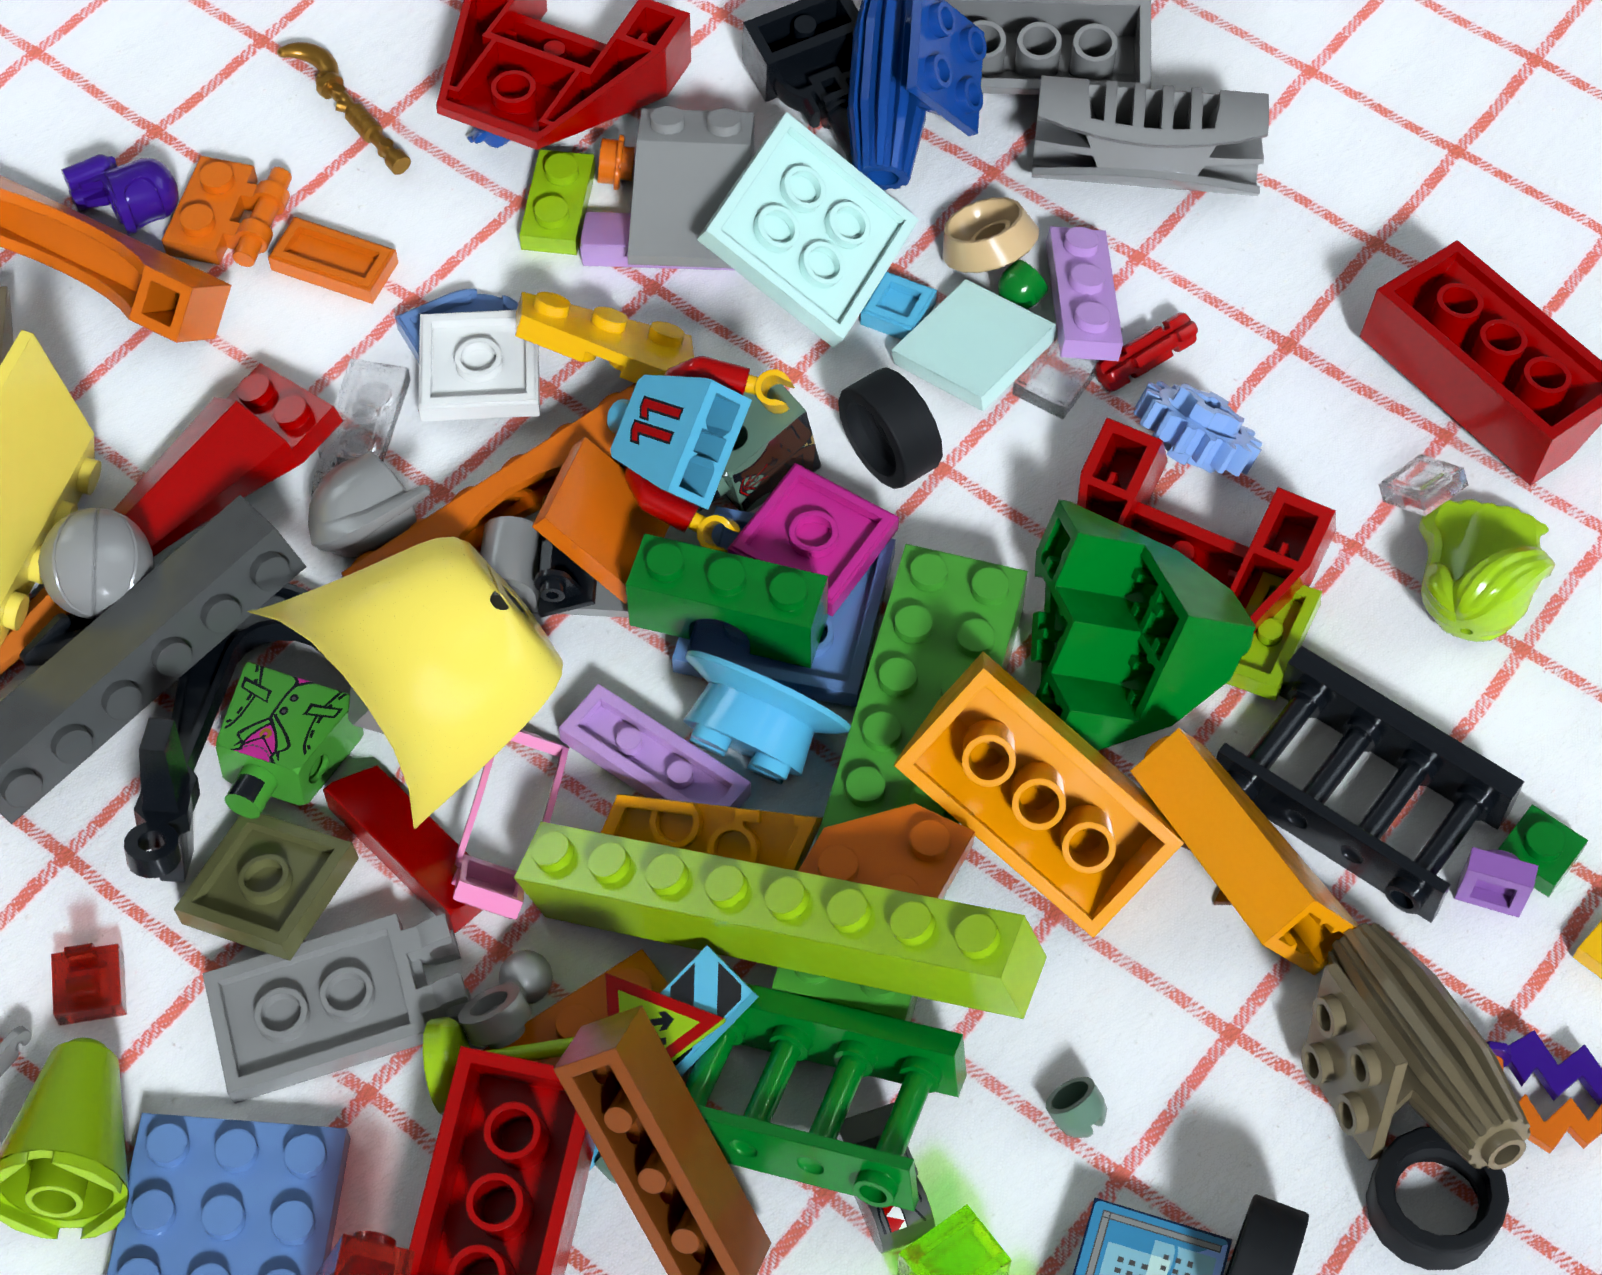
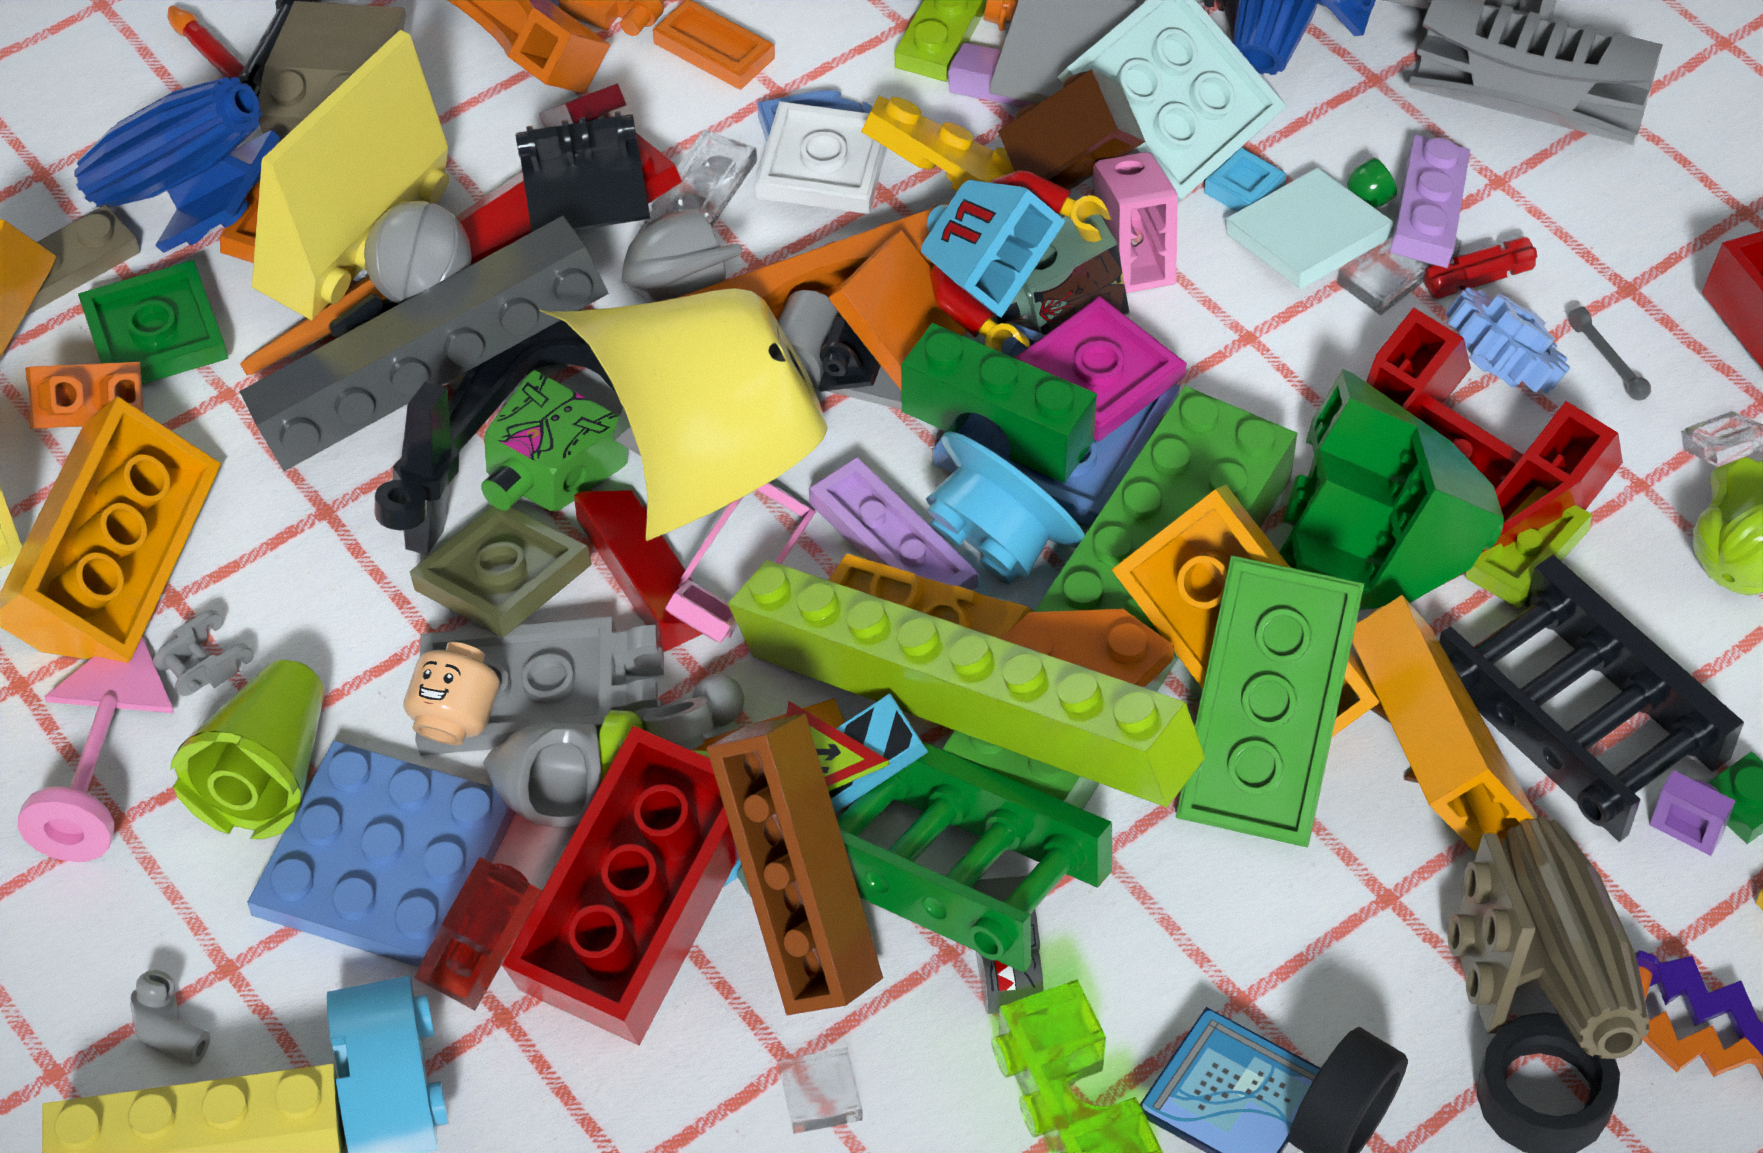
camera: 15 degrees right, 5 degrees down
clear red tile [51,943,127,1026] -> none
black tyre [838,367,943,489] -> none
tan hat [943,197,1039,273] -> none
sand green hinge [1046,1077,1107,1138] -> none
none -> light nougat head [403,642,500,745]
none -> light grey piece [483,721,601,828]
none -> black hinge [515,111,651,232]
none -> dark red plate [539,83,626,128]
none -> reddish brown brick [998,69,1146,191]
none -> bright pink torso [1093,152,1178,293]
none -> bright green tile [1176,555,1365,848]
none -> dark grey hinge [1568,306,1651,401]

